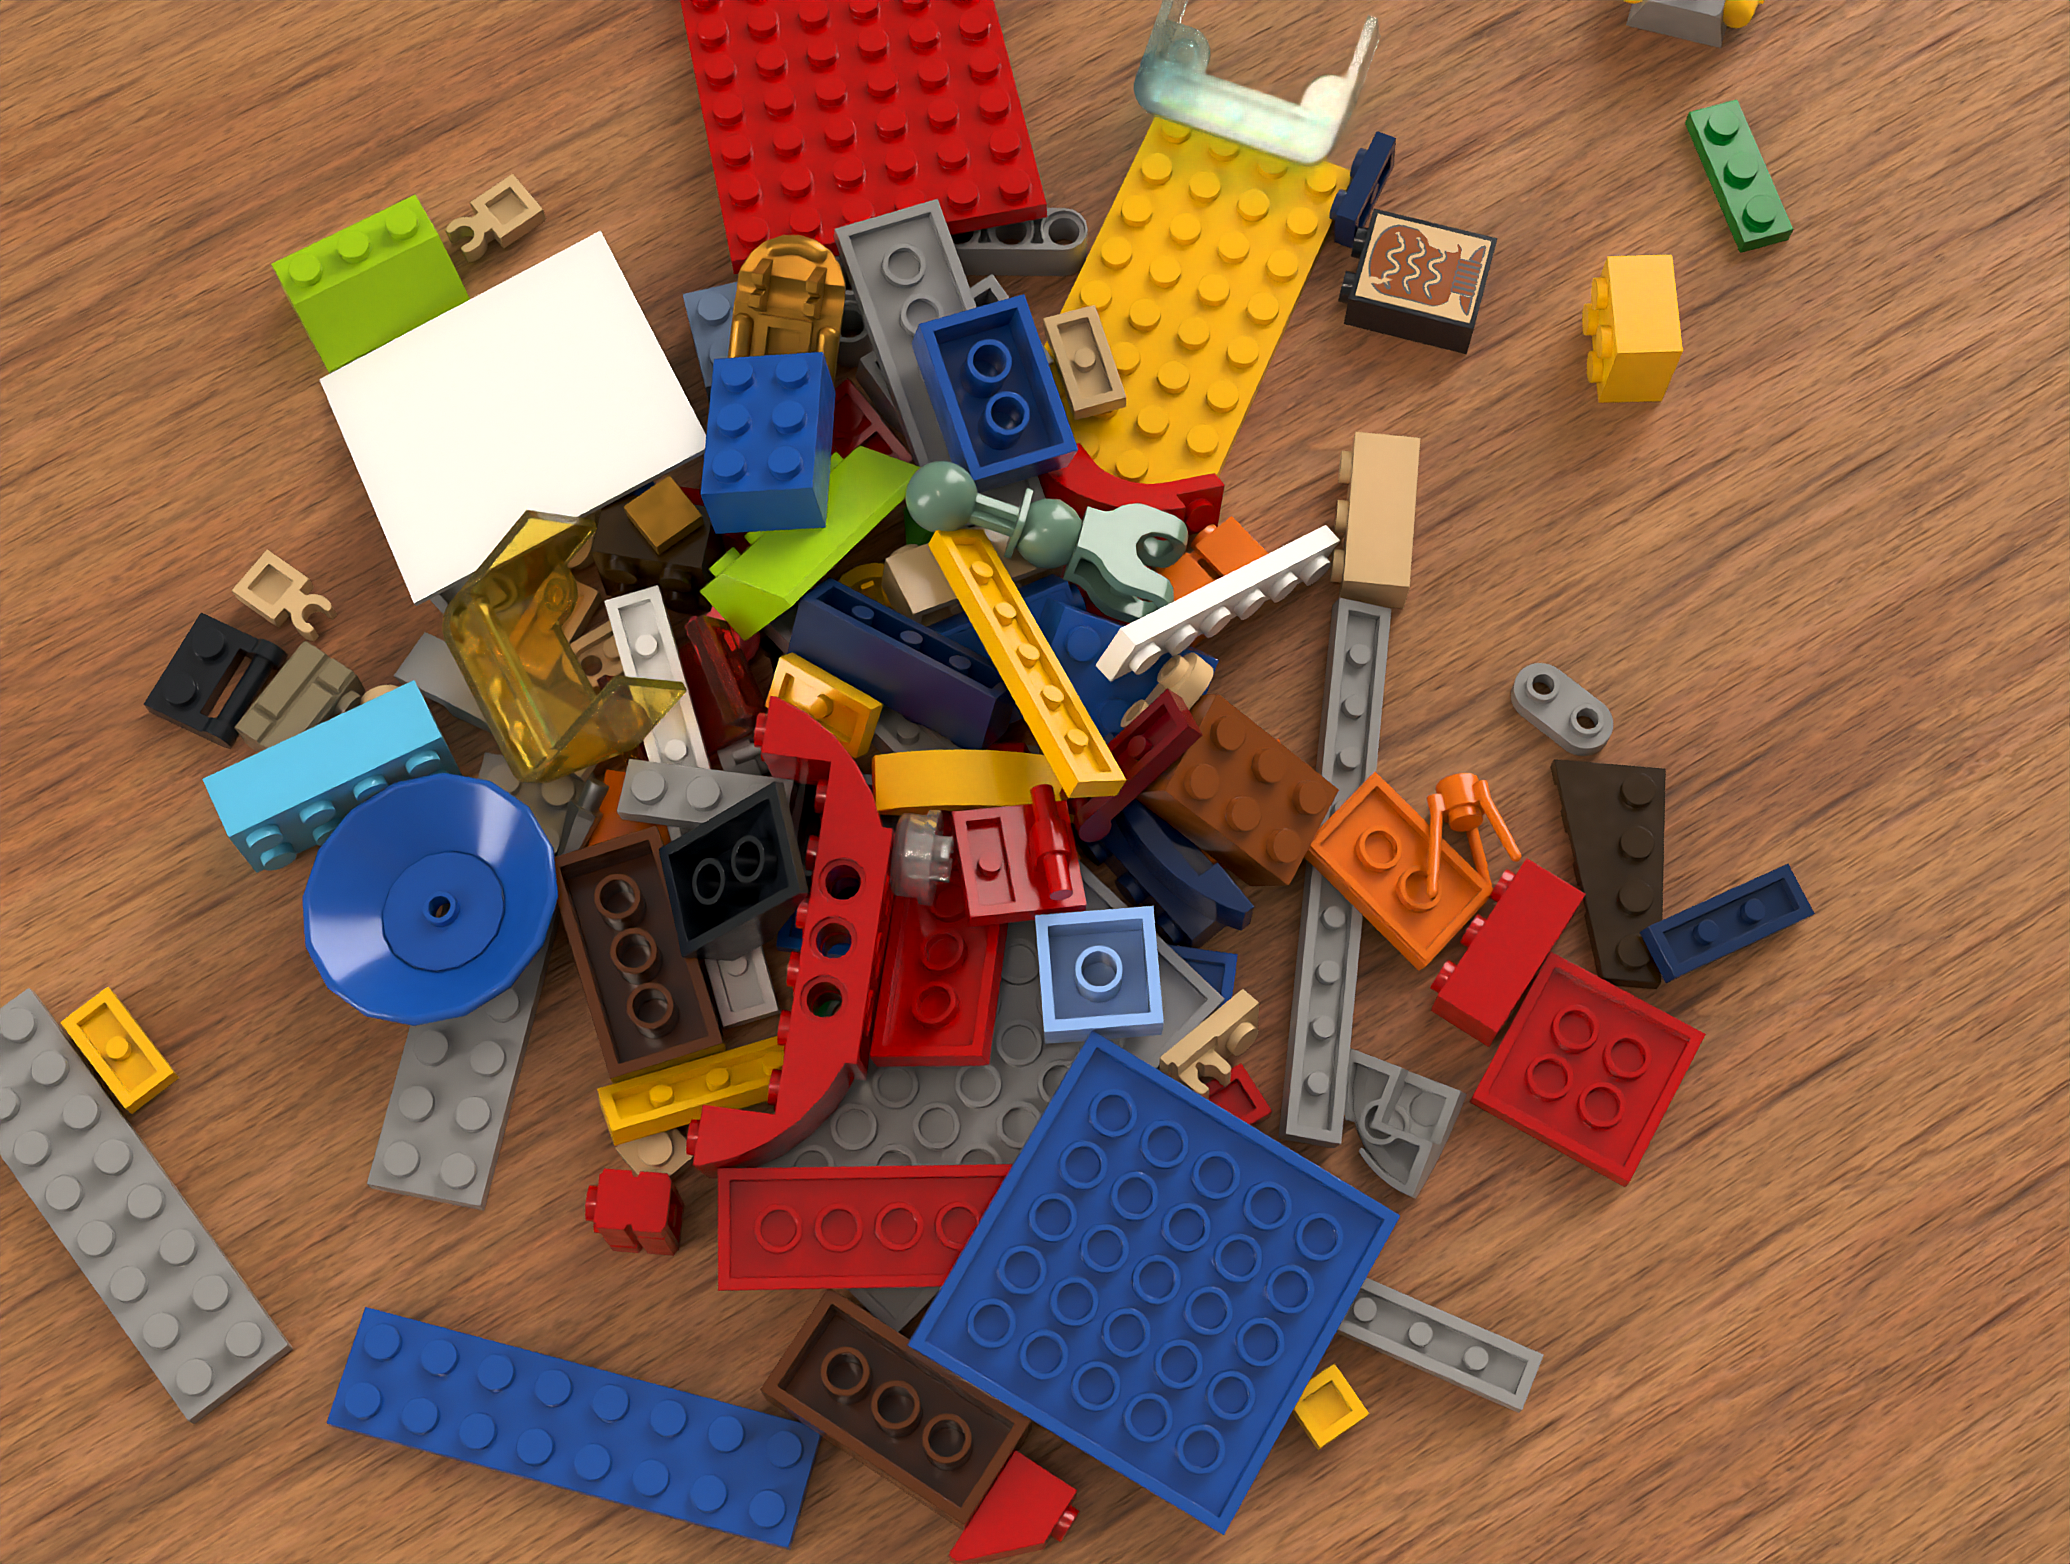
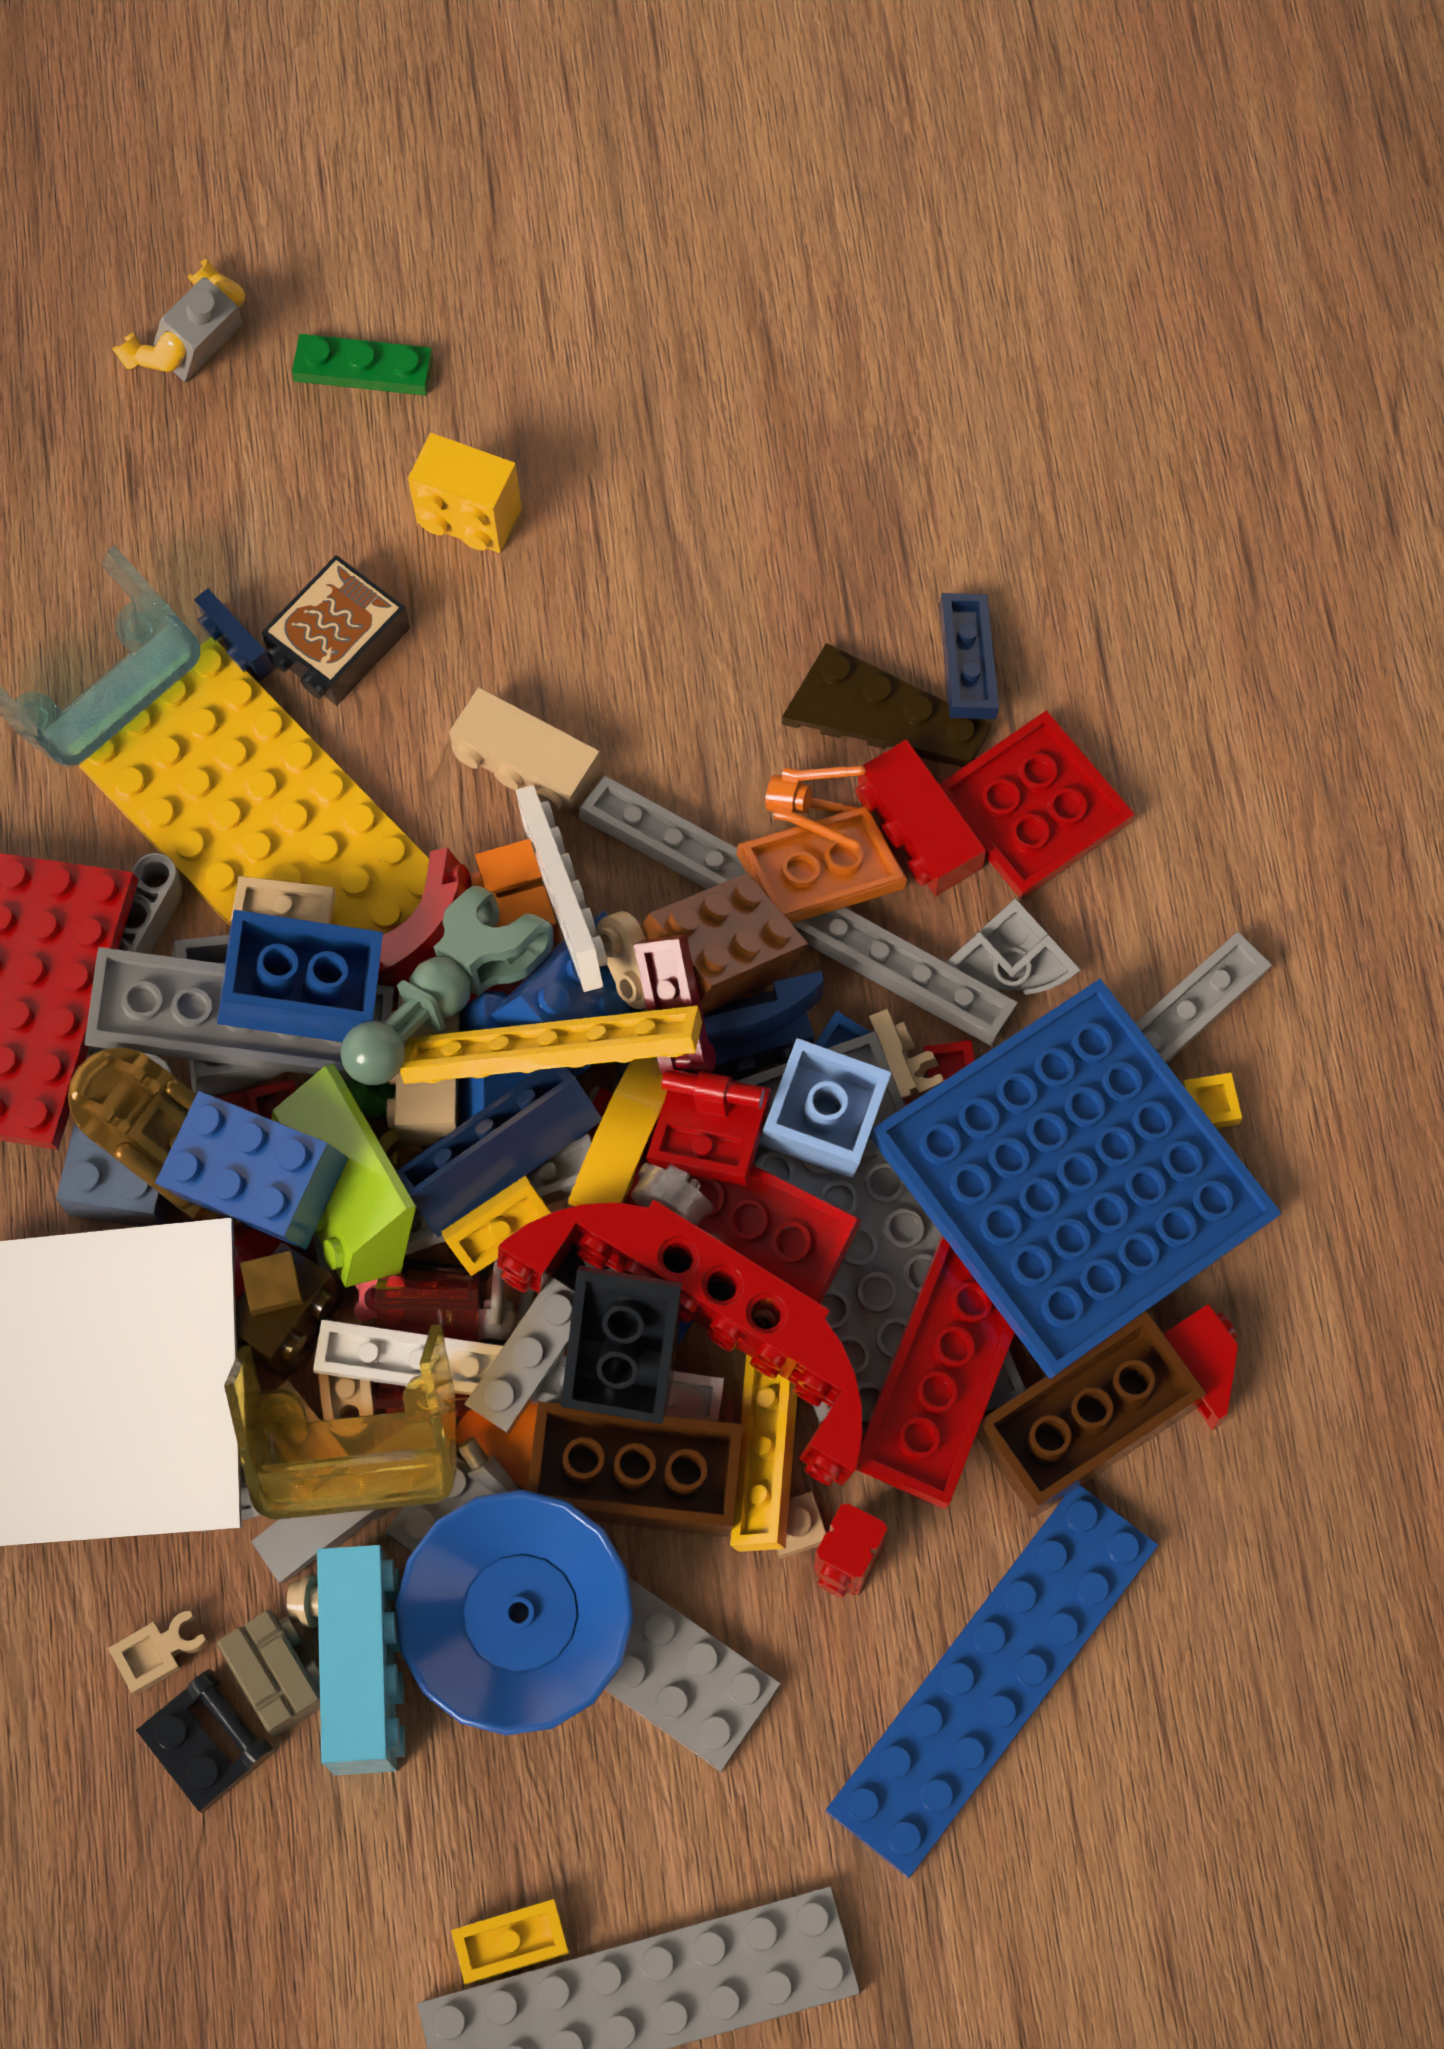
camera: 65 degrees left, 0 degrees up
light grey plate [1511,663,1613,756] -> none

